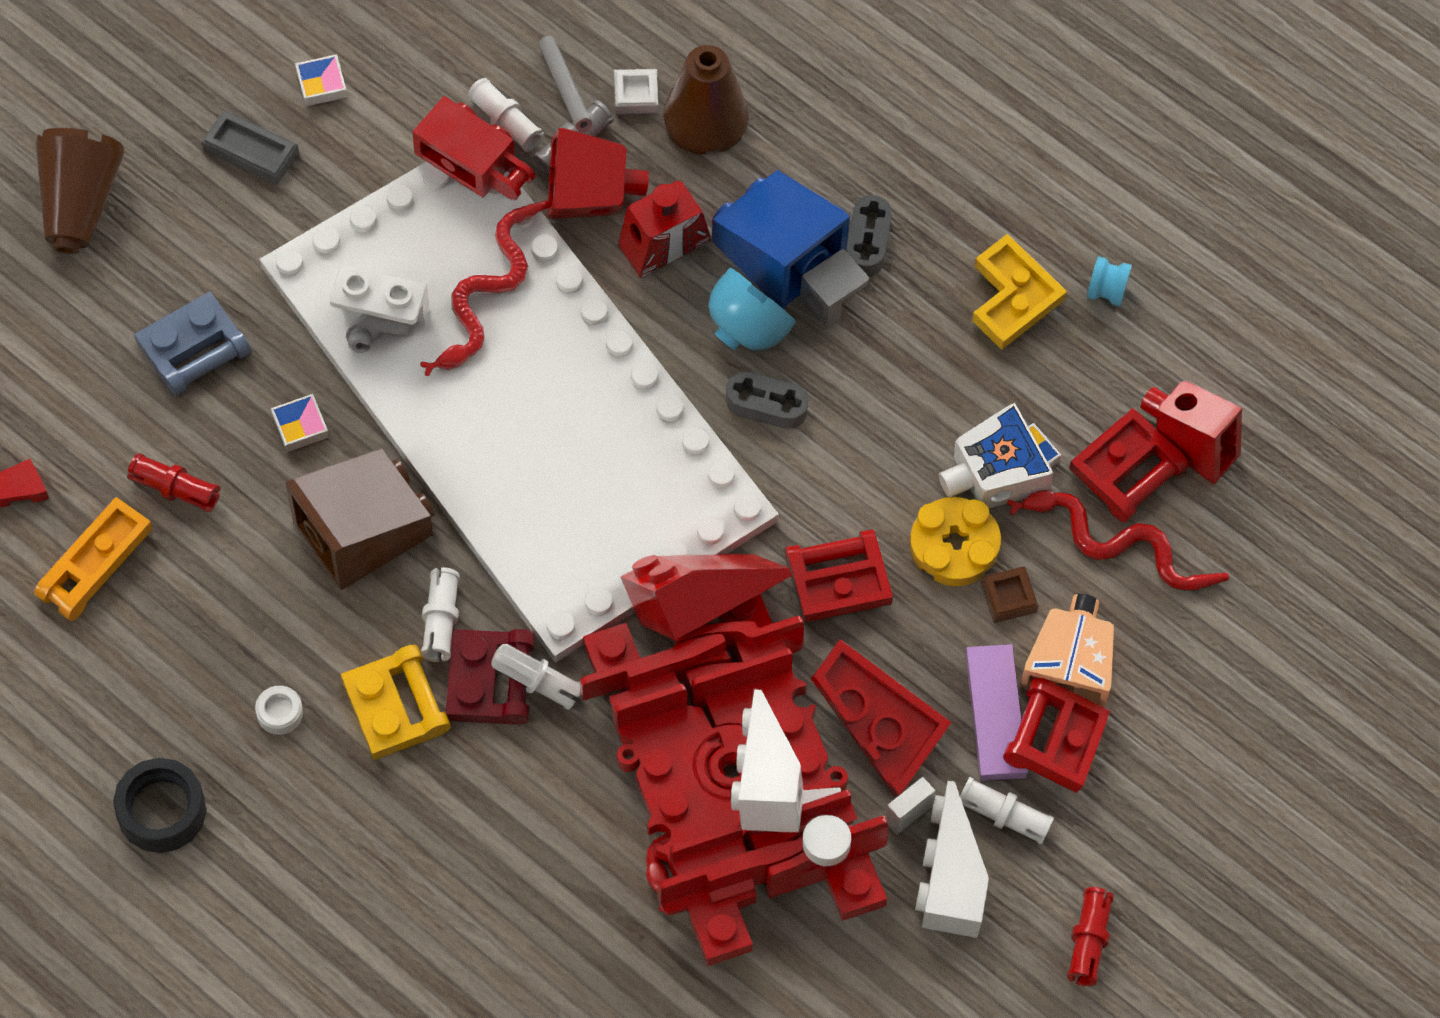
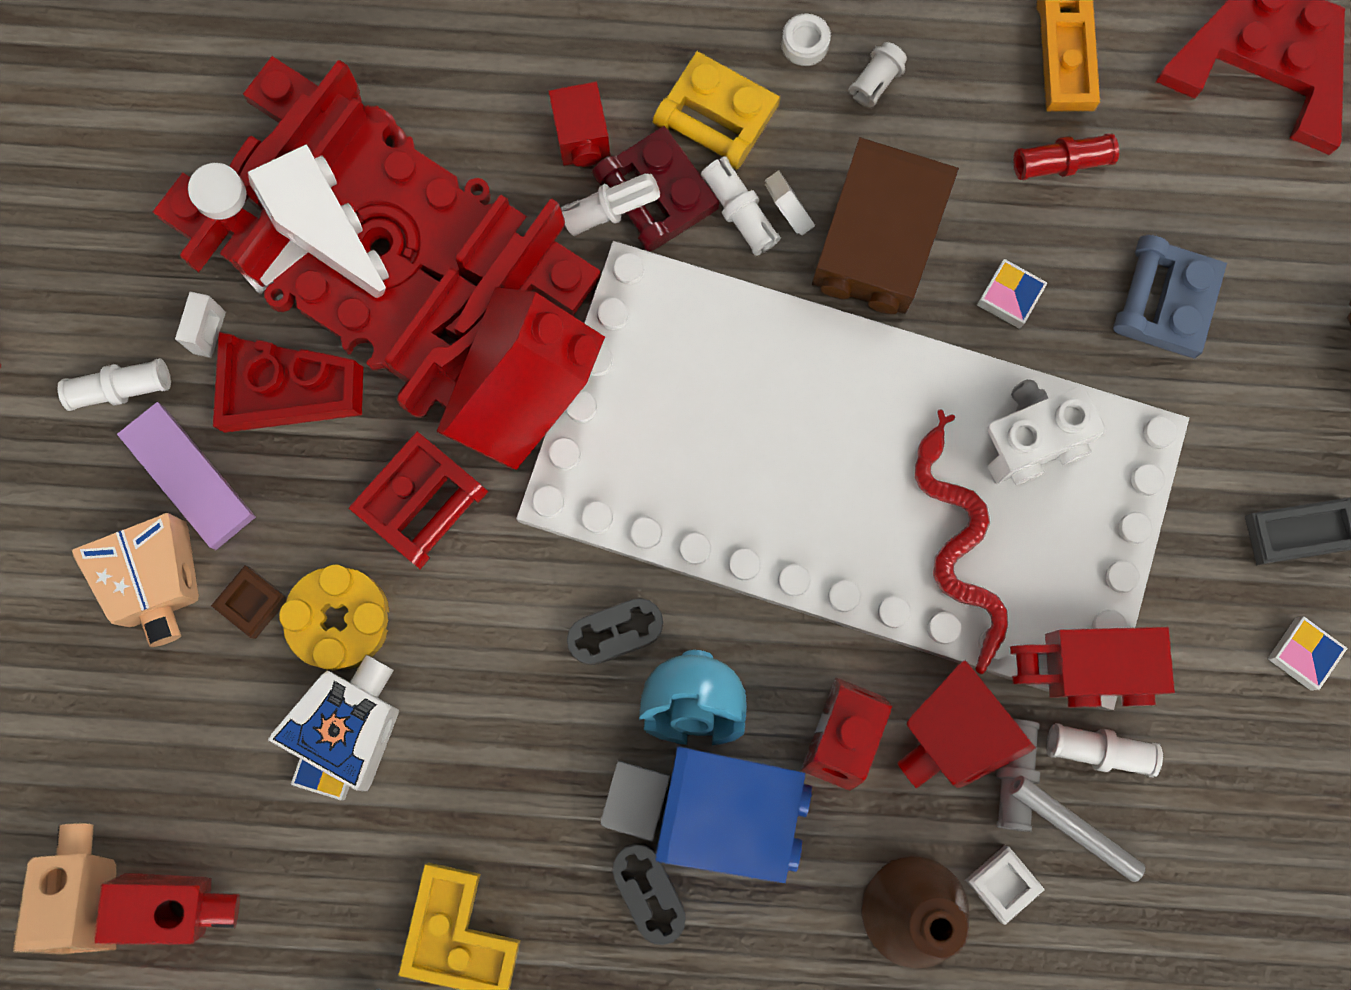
camera: 145 degrees right, 15 degrees up
white slope [915,781,989,938] -> none
red plate [1003,678,1110,793] -> none
red animal [1007,490,1229,591] -> none
red plate [1069,408,1189,522] -> none
none -> light nougat torso [14,823,116,954]
none -> red brick [548,81,610,167]
none -> white tile [765,170,815,236]
none -> white pin [849,42,907,108]

